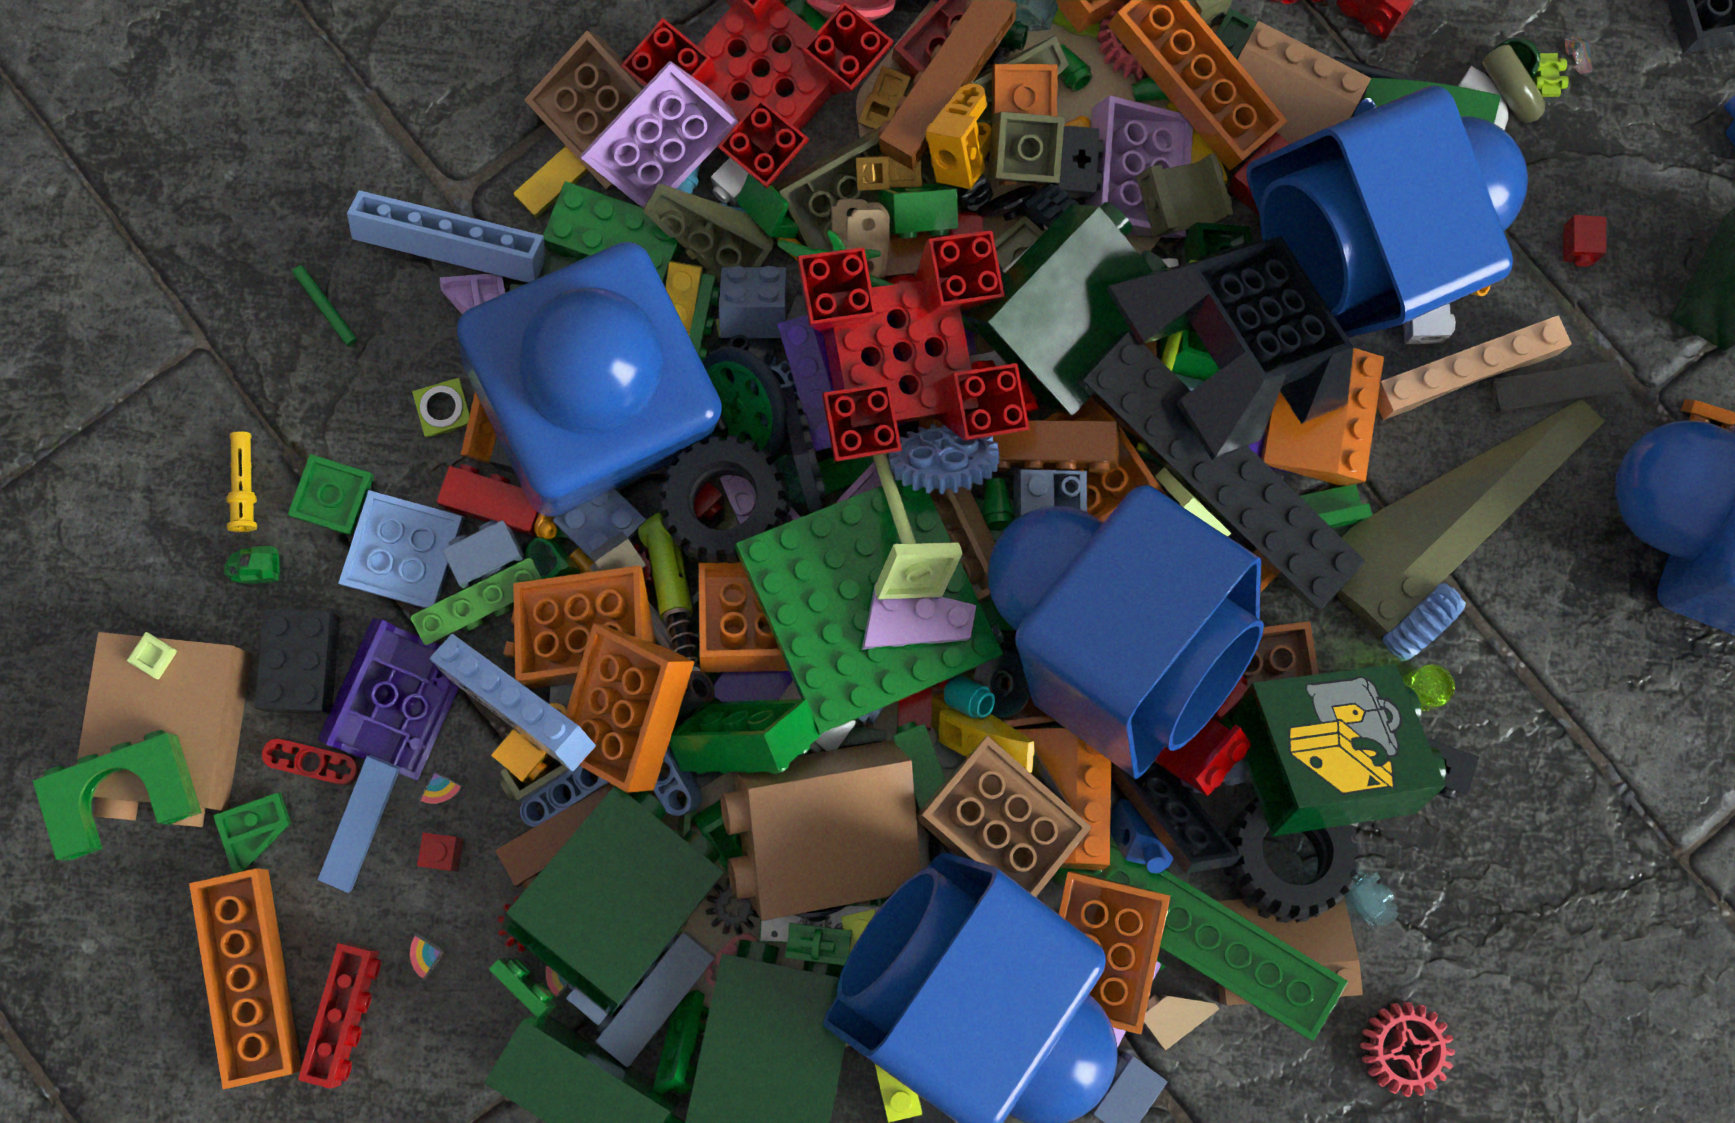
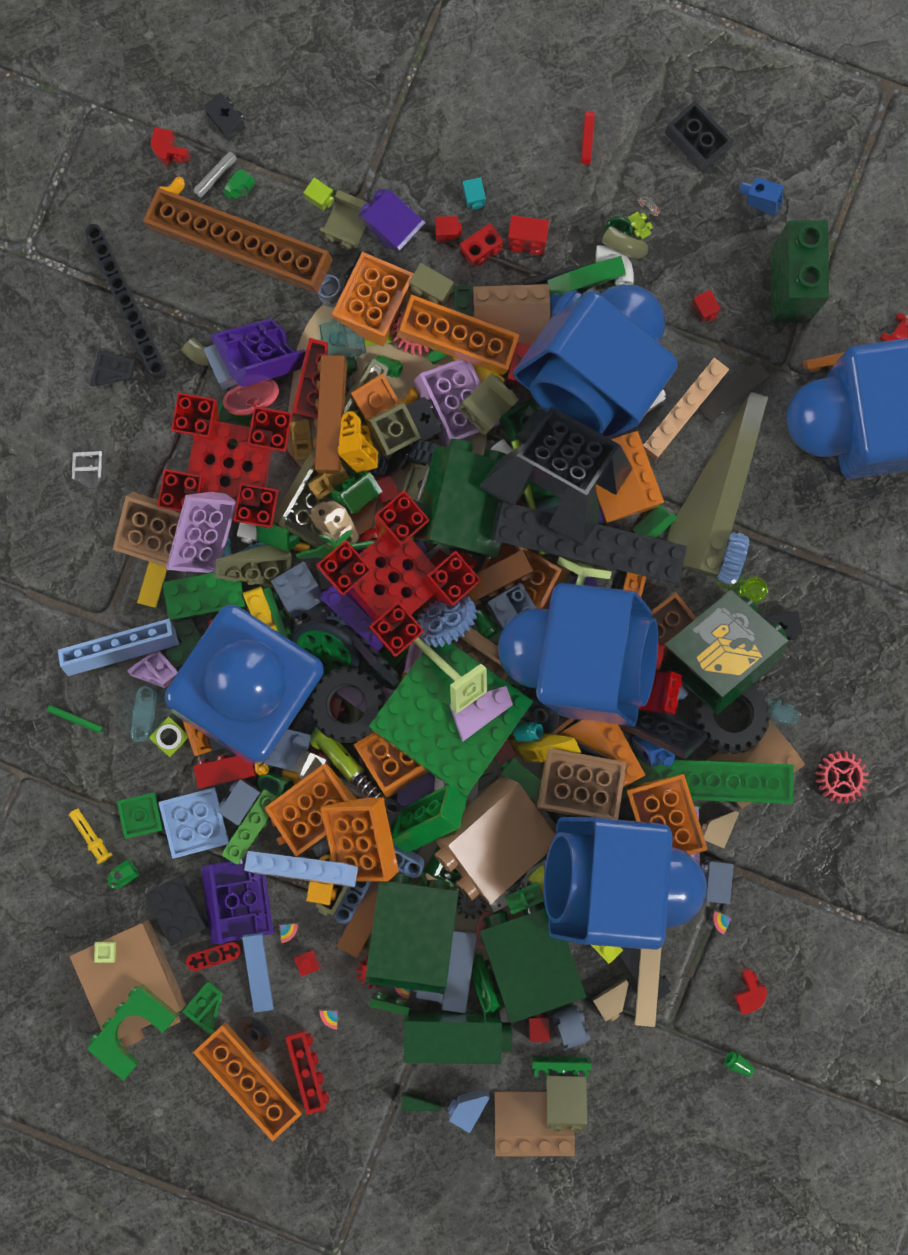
camera: 25 degrees left, 5 degrees up
none -> clear light blue piece [130,686,157,742]
none -> black dish [236,1016,272,1052]

